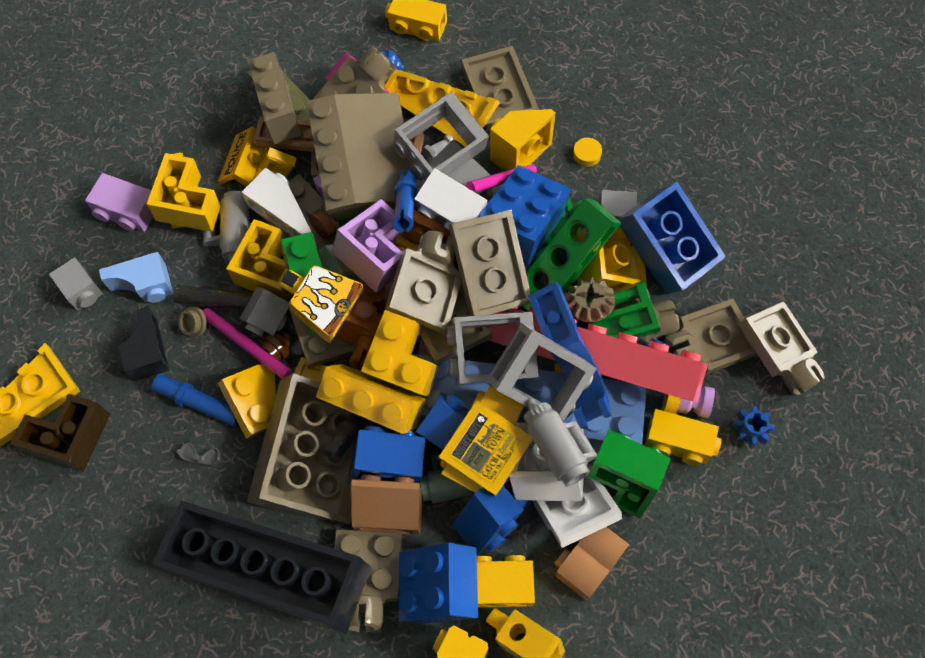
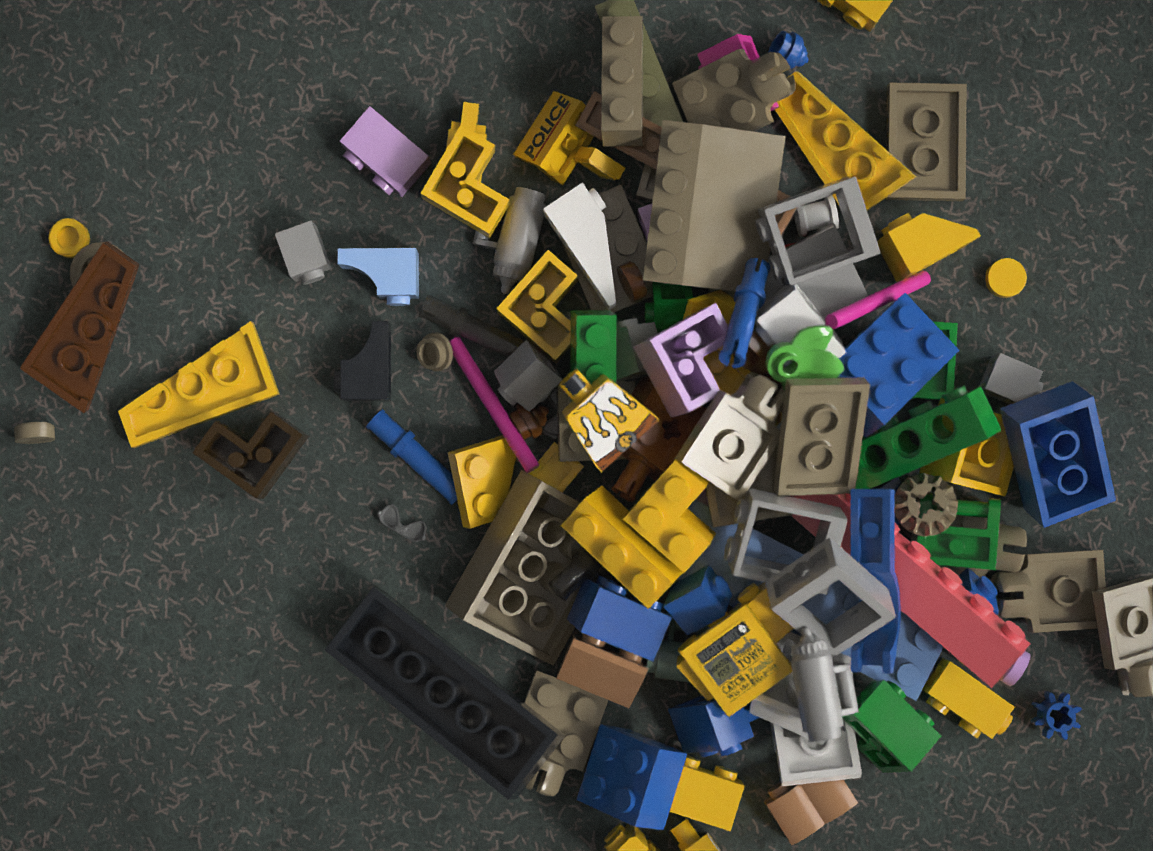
camera: 15 degrees right, 20 degrees up
none -> bright green plate [766,325,844,390]

